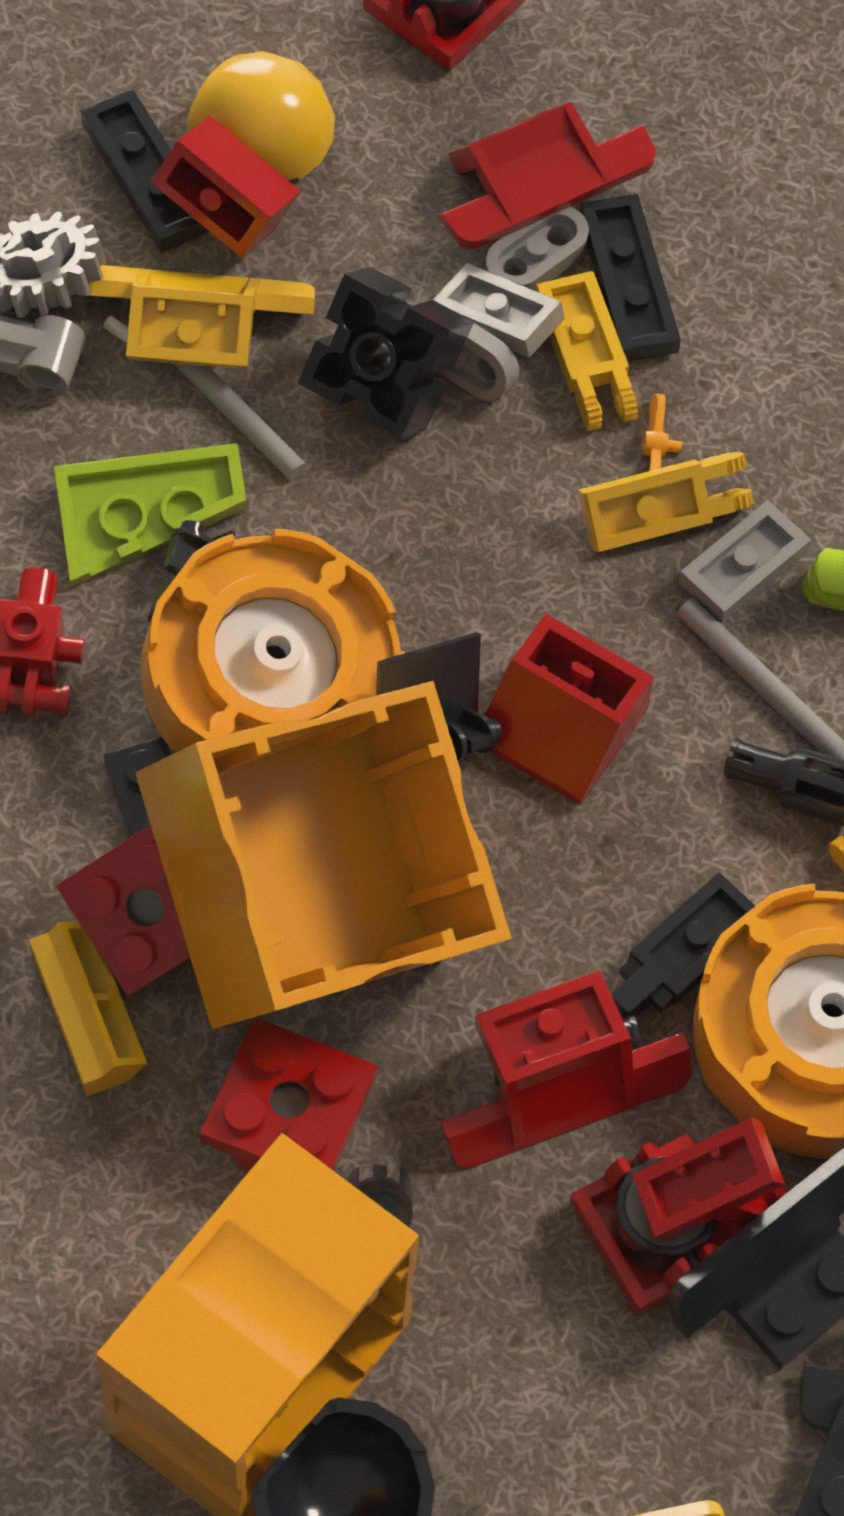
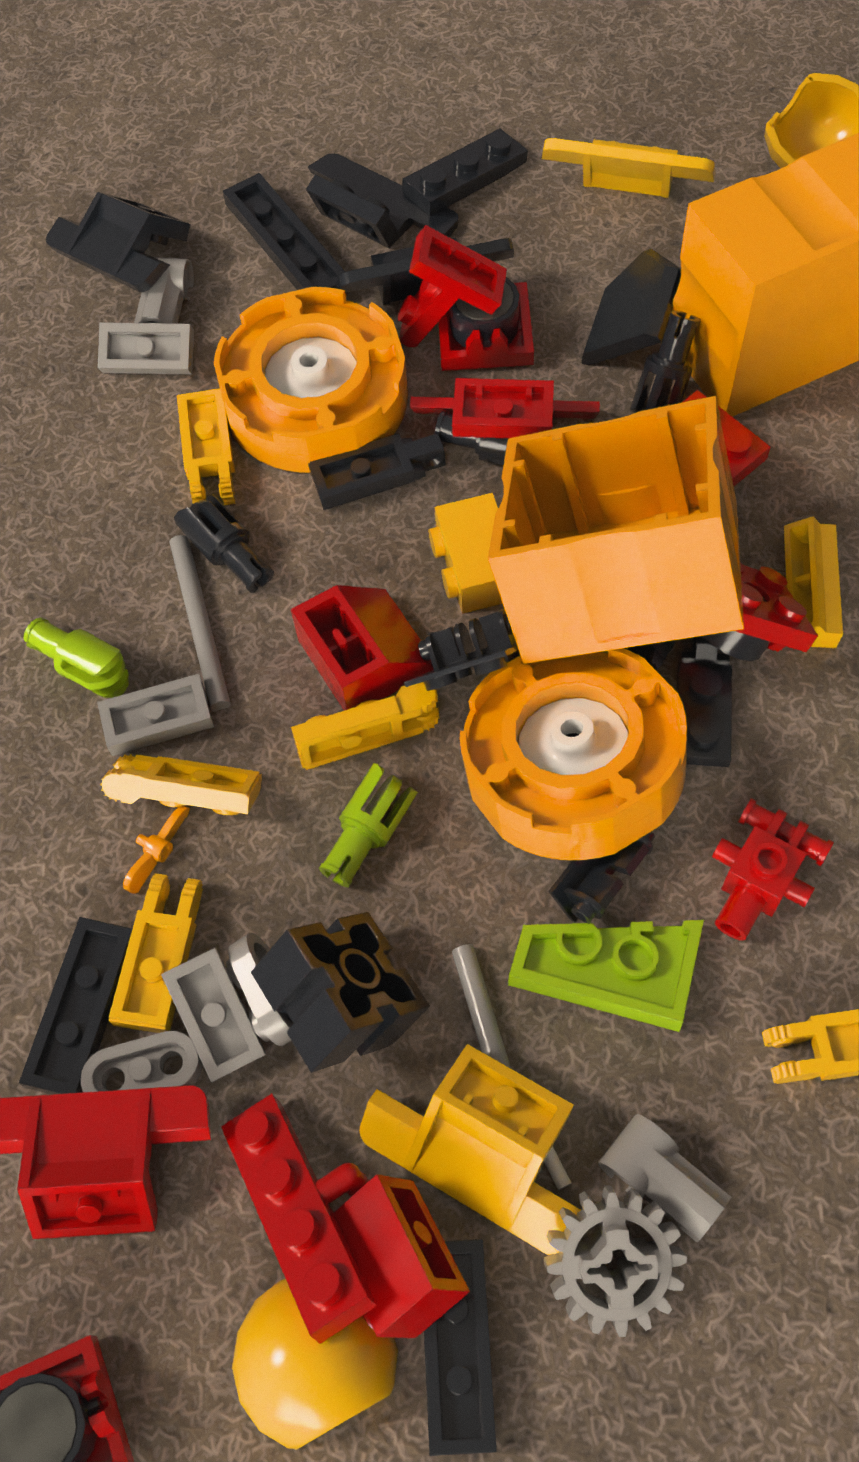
camera: 145 degrees left, 0 degrees up
none -> red plate [221,1093,377,1344]
none -> yellow hinge [291,682,440,770]
none -> lime arm [319,763,418,887]
none -> yellow brick [428,493,503,614]
none -> black tile [581,248,681,366]

